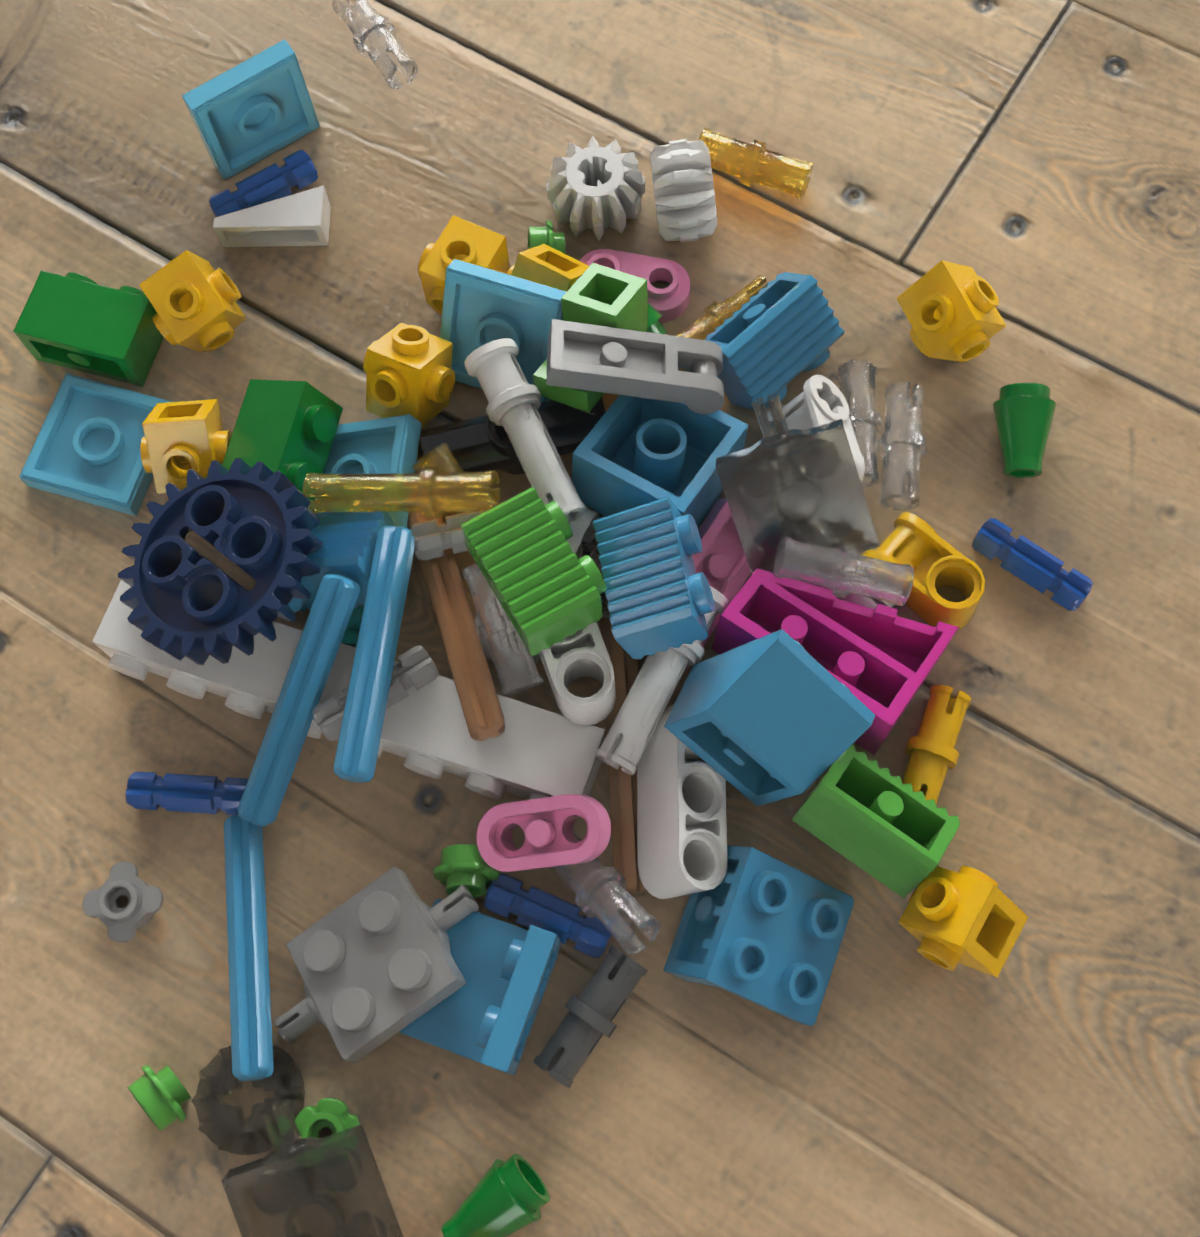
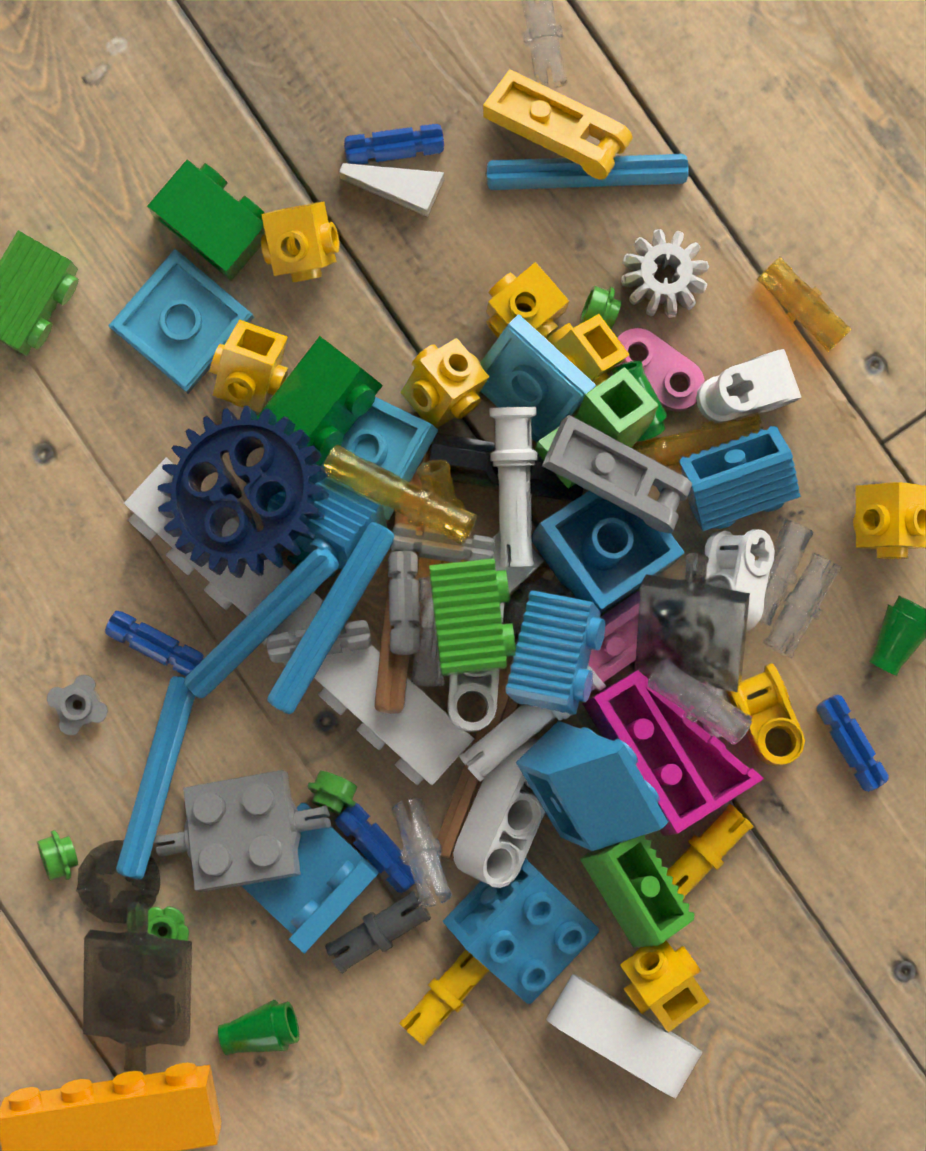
camera: 15 degrees right, 15 degrees up
medium azure tile [182,39,320,180] -> none
bright pink plate [476,794,611,872] -> none
white gear [650,139,718,243] -> none
none -> light grey axle [388,551,420,655]
none -> yellow pin [399,949,490,1046]
none -> yellow plate [483,69,633,180]
none -> dark azure axle [487,154,689,190]
none -> white beam [546,974,703,1098]
none -> white piece [696,349,802,423]

